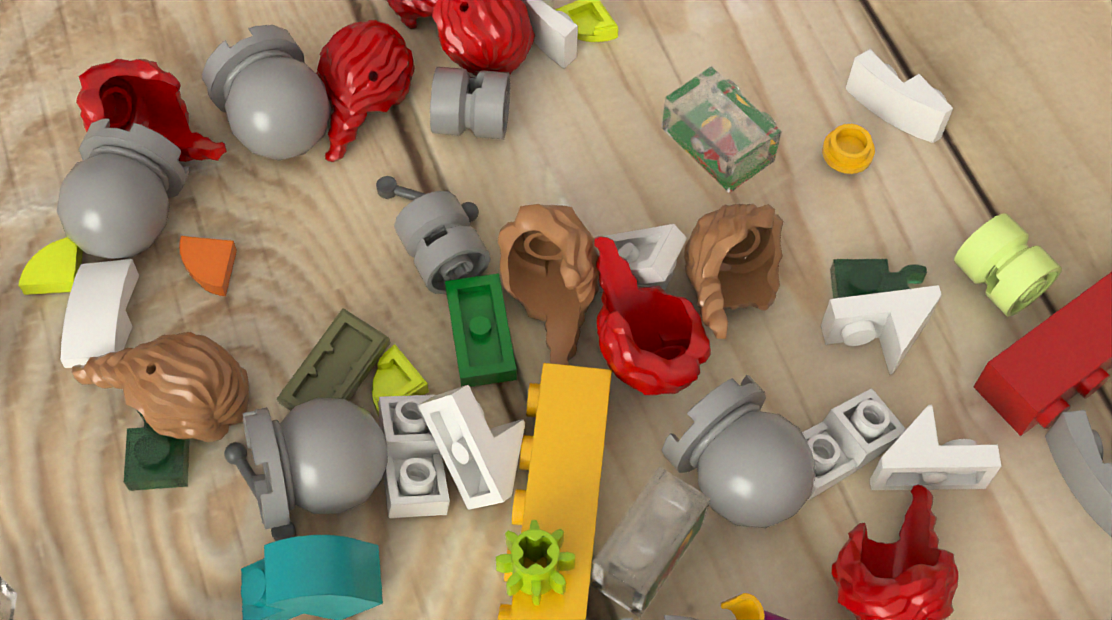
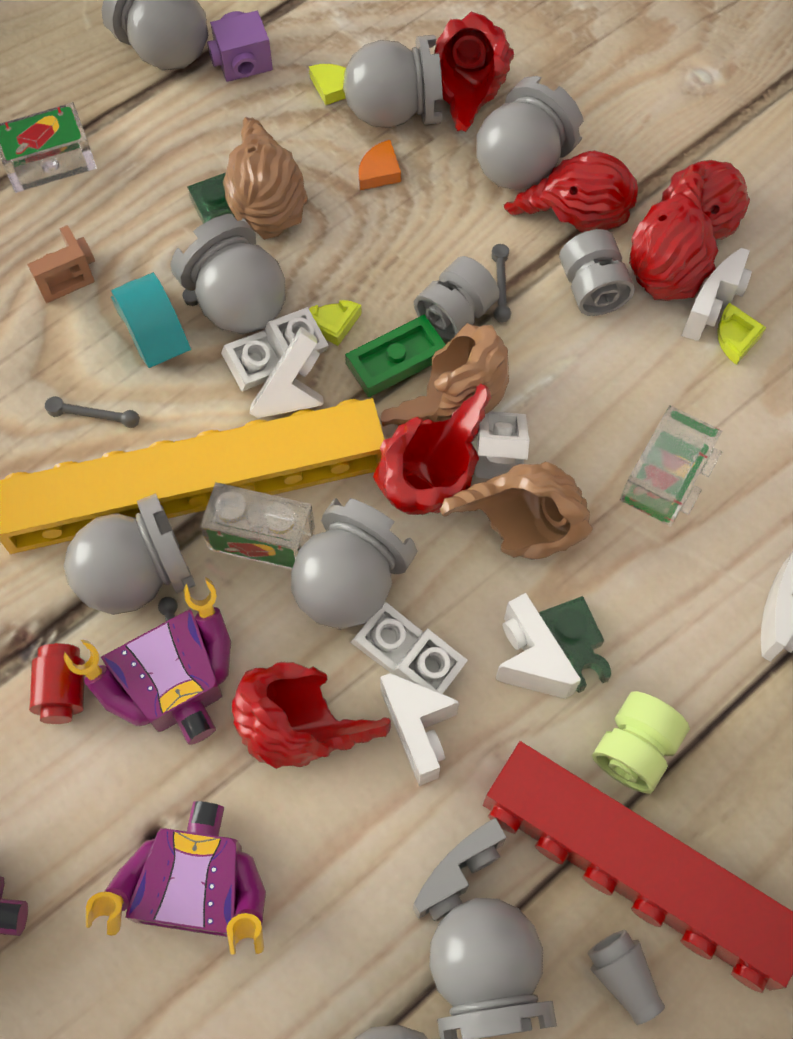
camera: 70 degrees right, 5 degrees up
white slope [60,259,139,368] -> none
olive plate [277,308,391,411] -> none
lime gear [496,520,575,605] -> none
yellow plate [822,124,875,174] -> none

